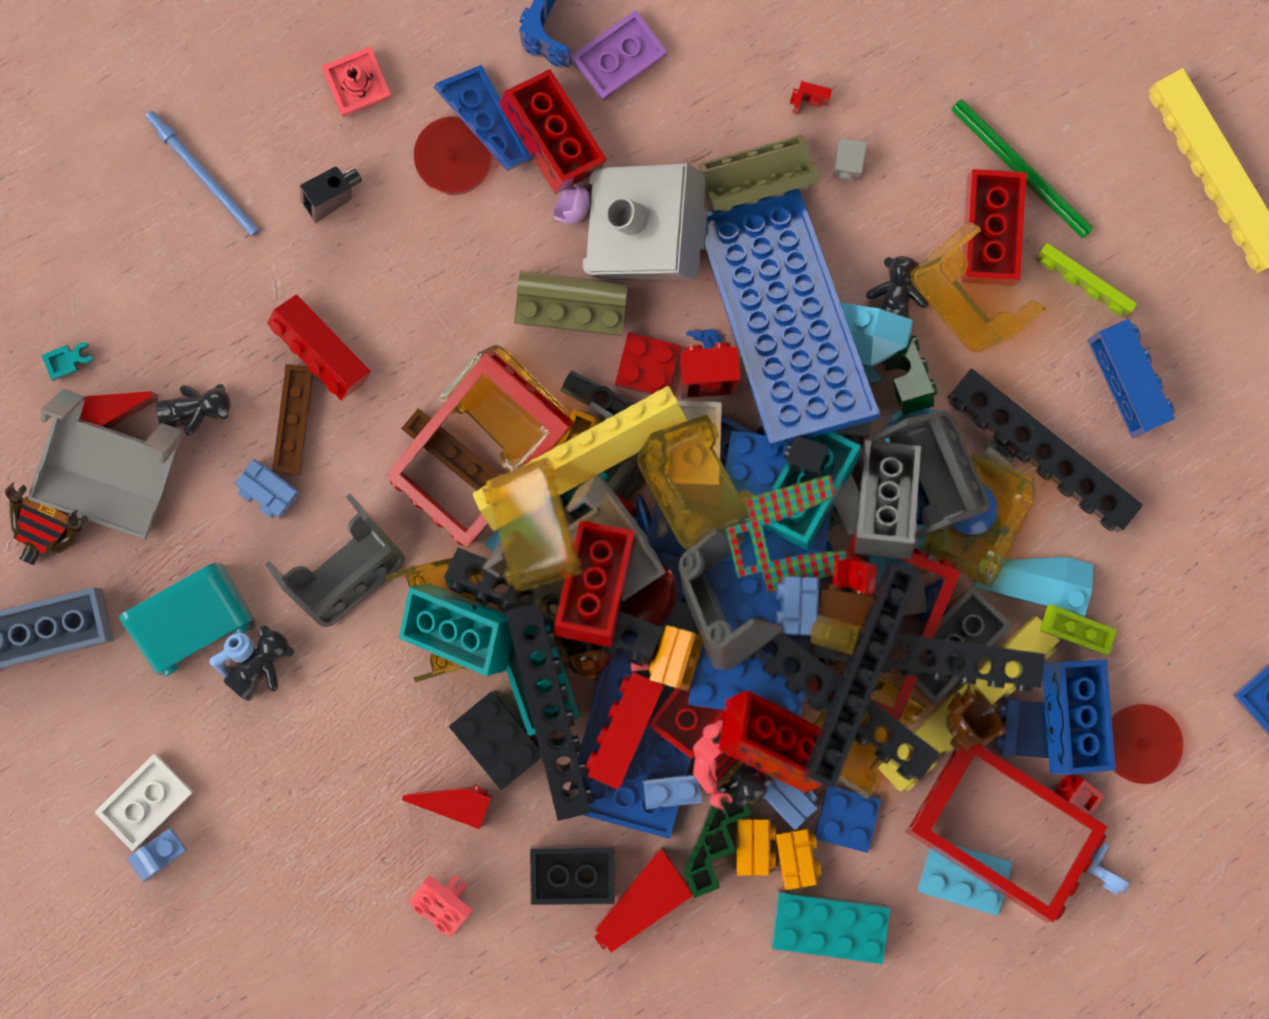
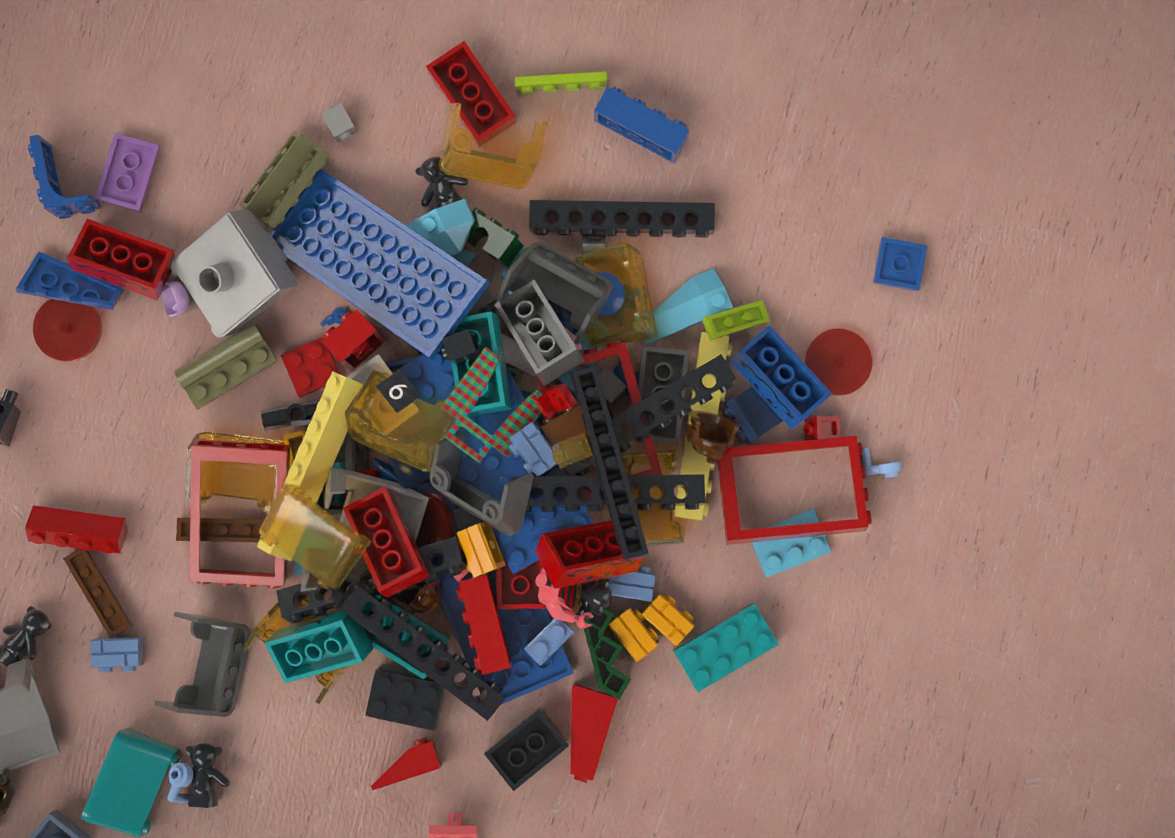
camera: 40 degrees left, 0 degrees up
red bracket [789,81,832,114] -> none
blue plate [815,787,881,853] -> none
green axle [951,99,1093,238] -> none
none -> black sticker [376,369,420,413]

